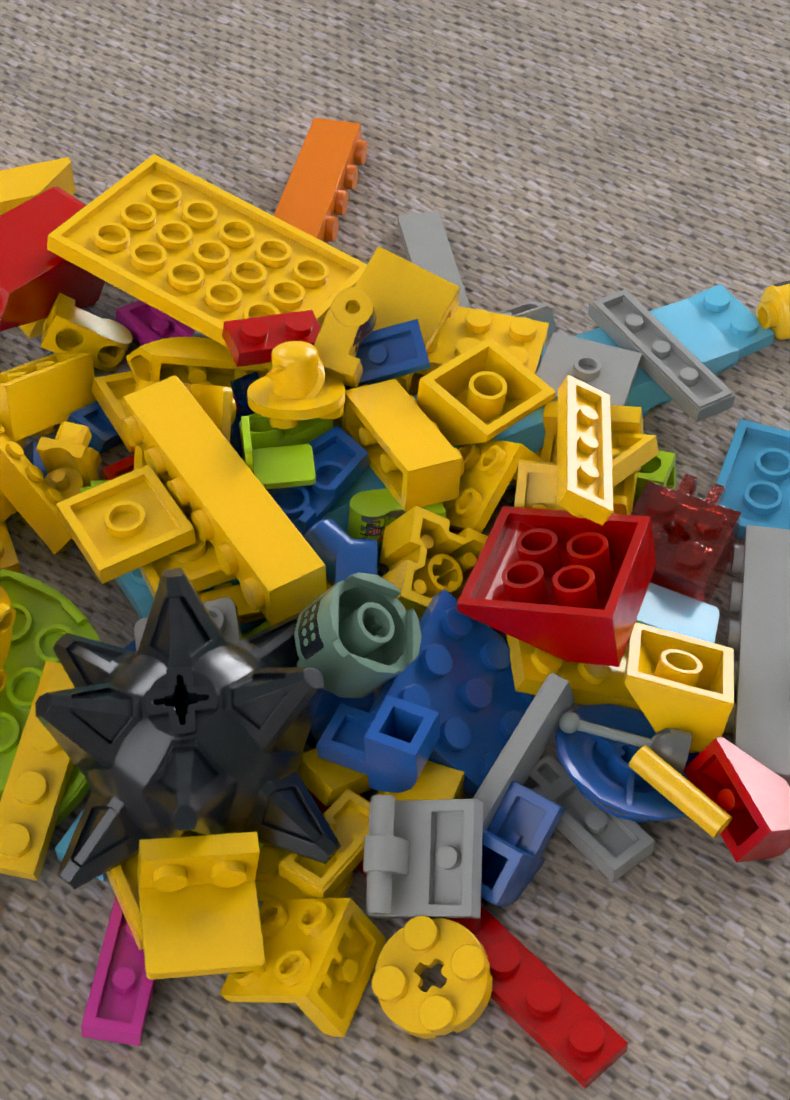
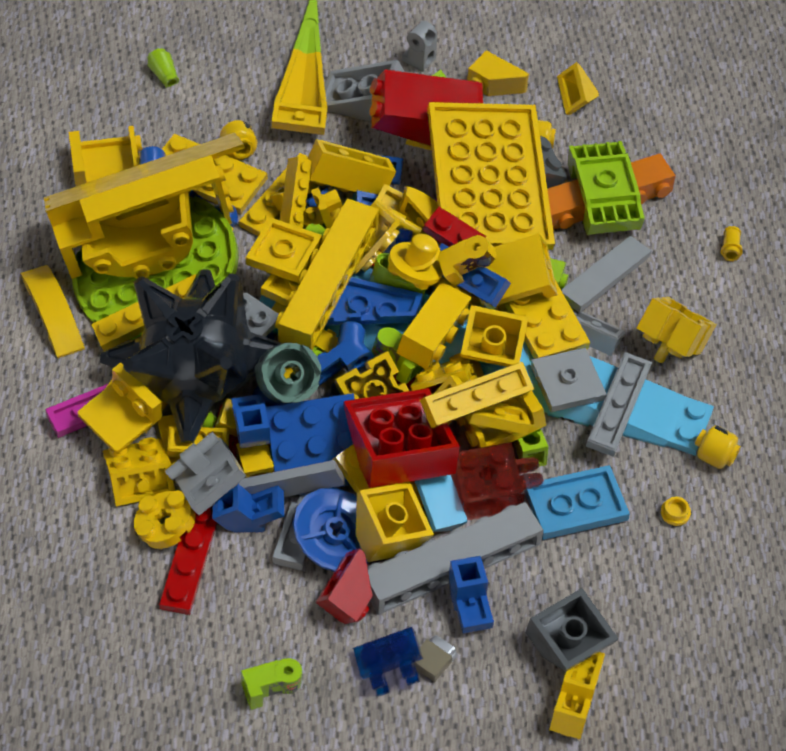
camera: 50 degrees right, 5 degrees up
yellow leg [41,293,133,372] -> none
lime bracket [241,416,316,489] -> none
hinge [559,712,692,775] -> none
yellow piece [628,745,732,839] -> none
none -> yellow slope [557,62,599,115]
none -> lime plate [568,141,645,235]
none -> yellow brick [637,297,717,363]
none -> yellow pin [721,226,743,262]

